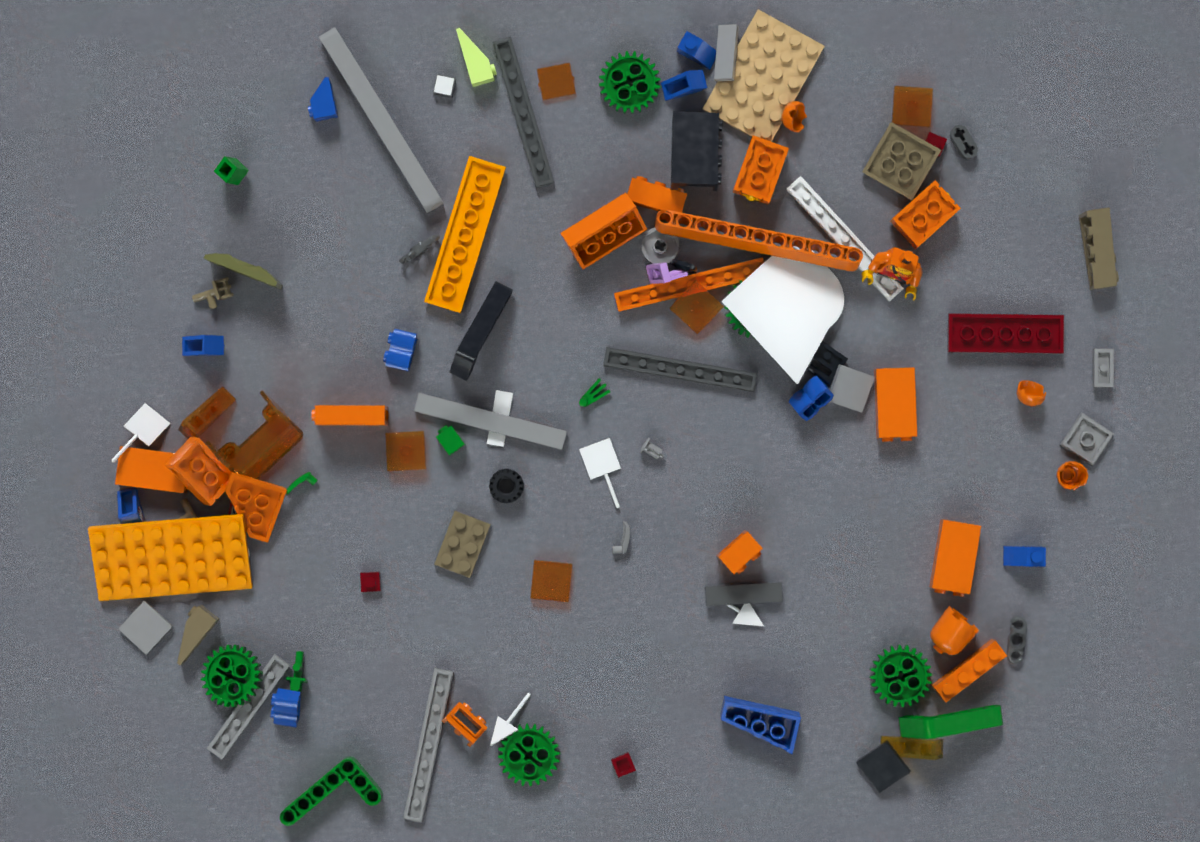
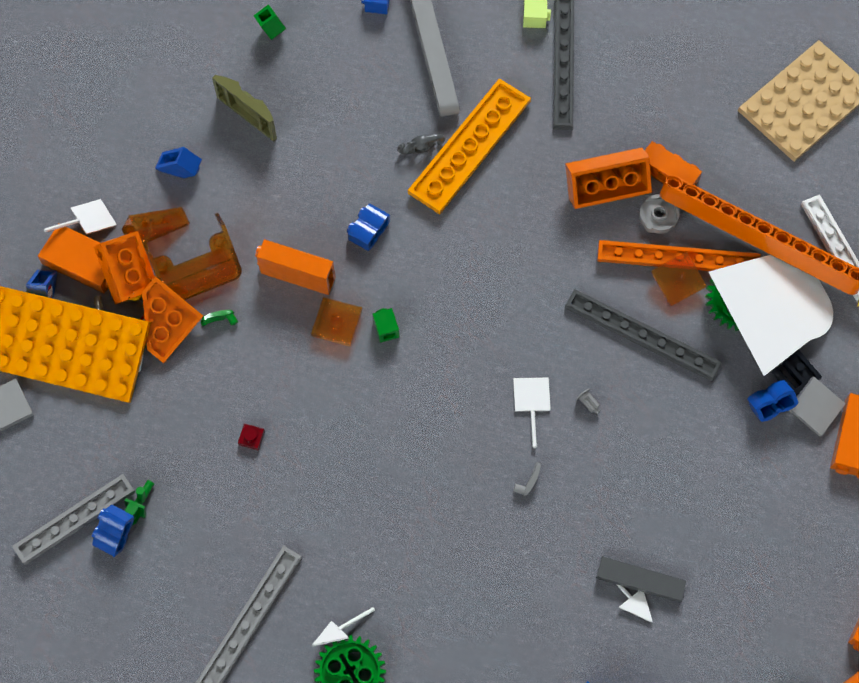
camera: 20 degrees right, 20 degrees down
dark tan slope [177,605,219,665] -> none
dark tan arm [192,277,234,310] -> none
green gear [201,645,263,707] -> none
green beam [280,756,383,826] -> none
light grey tile [414,393,567,450] -> none
white tile [433,74,456,97] -> none
dark tan plate [434,511,491,578] -> none
orange window [442,702,488,747] -> none
black beam [449,281,513,381] -> none
white sticker [487,390,513,447] -> none
black tyre [489,469,524,503] -> none
clear orange tile [530,560,572,602] -> none
clear orange piece [537,63,576,100] -> none
green piece [579,378,610,407] -> none
green gear [599,51,661,114] -> none
lavender piece [646,259,698,284] -> none
blue slope [661,70,707,101] -> none
black panel [670,111,723,191] -> none
blue slope [677,31,716,70] -> none
light grey tile [714,24,739,82] -> none
orange brick [716,530,763,574] -> none
orange piece [732,135,789,205] -> none
orange hair [781,101,807,132] -> none

